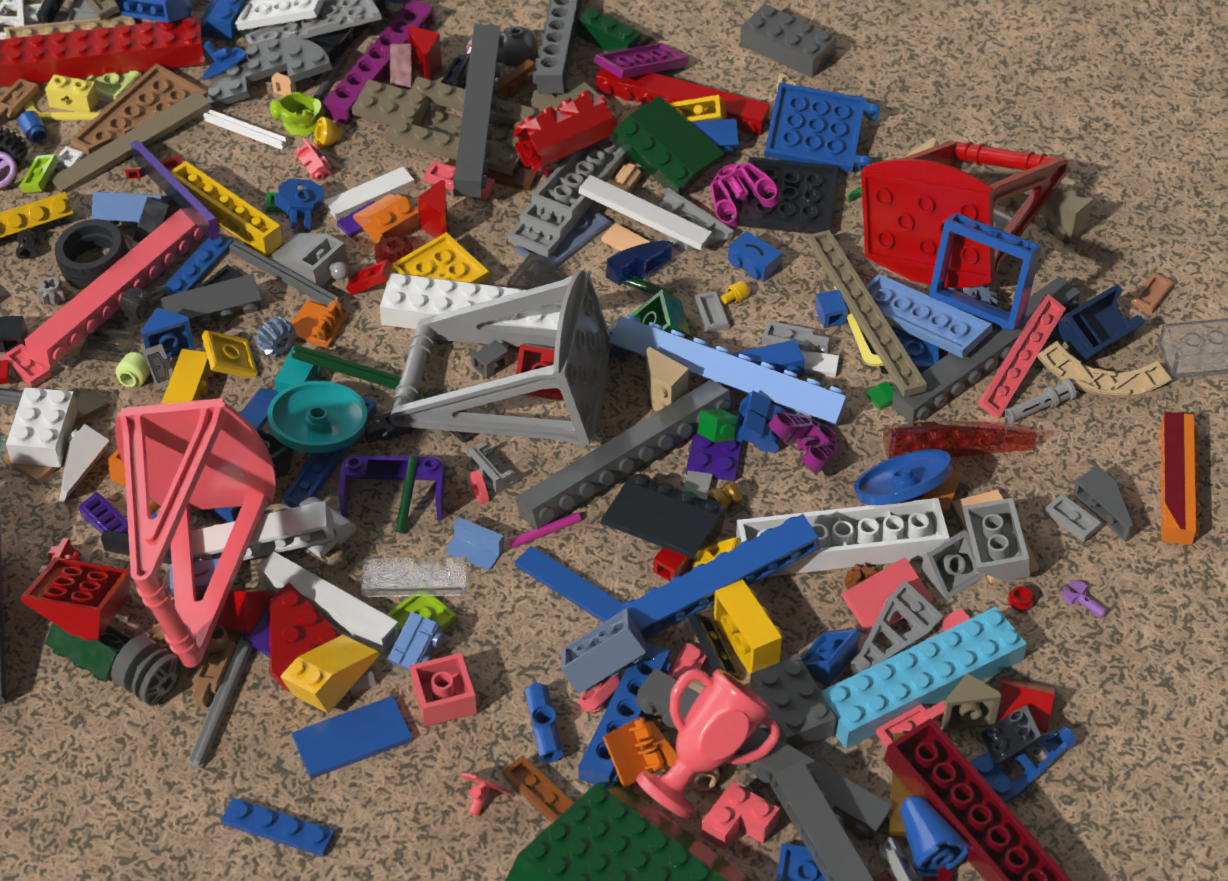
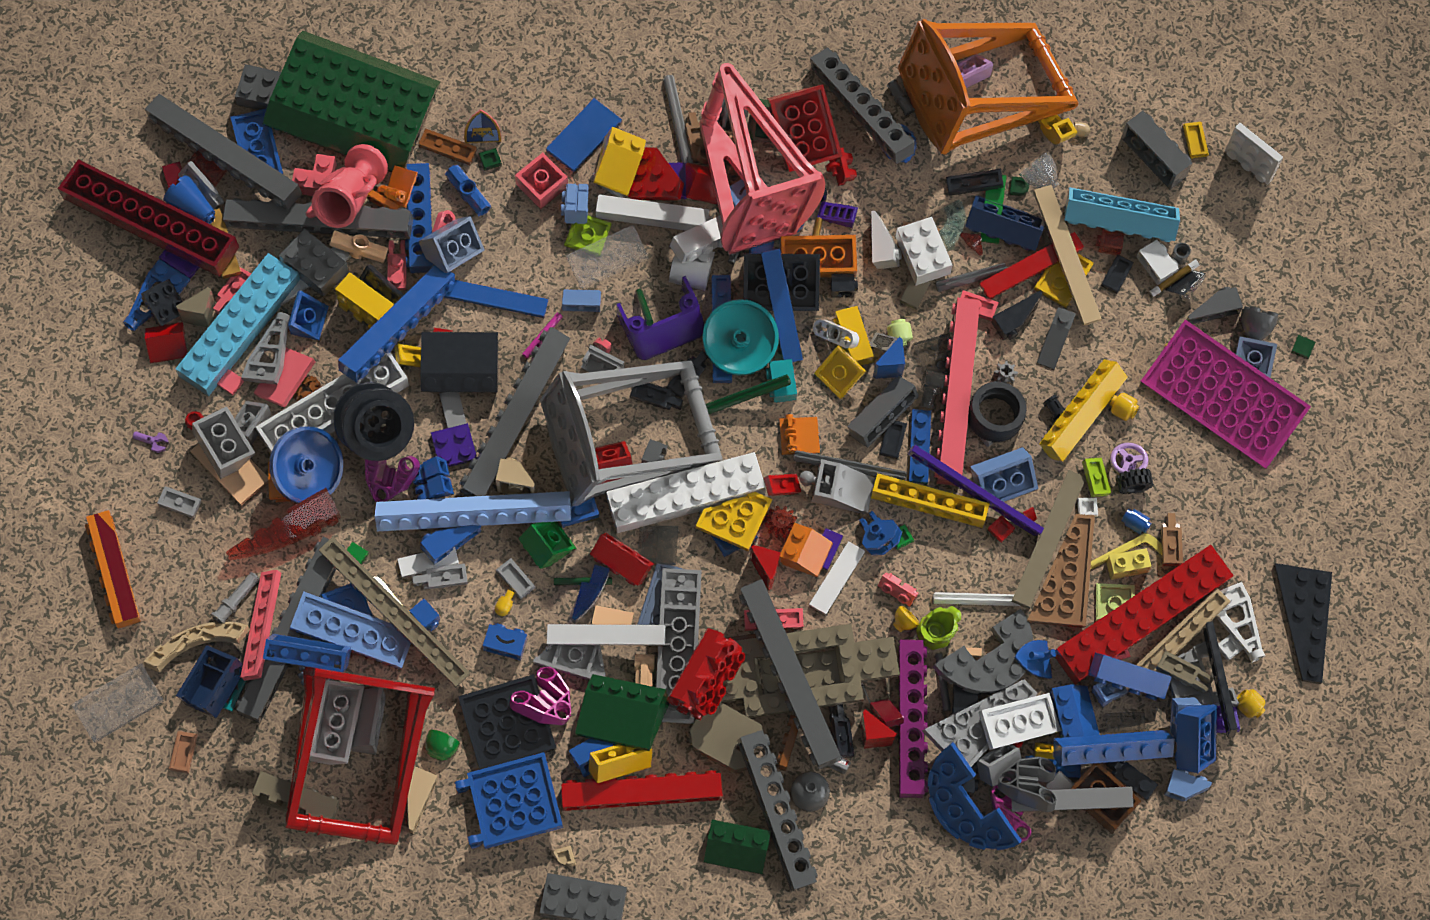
camera: 150 degrees right, 20 degrees up
black tile [133,197,171,243] -> none
blue plate [221,798,335,857] -> none
sand blue gear [254,316,297,358] -> none
magenta tile [594,43,689,79] -> none
green brick [697,408,738,442] -> none
pearl gold wheel [708,480,743,509] -> none
dark grey slope [1073,466,1133,542] -> none
none -> black wheel [333,382,414,461]
none -> dark green tile [479,148,502,171]
none -> red brick [590,532,654,586]
none -> white beam [813,319,859,349]

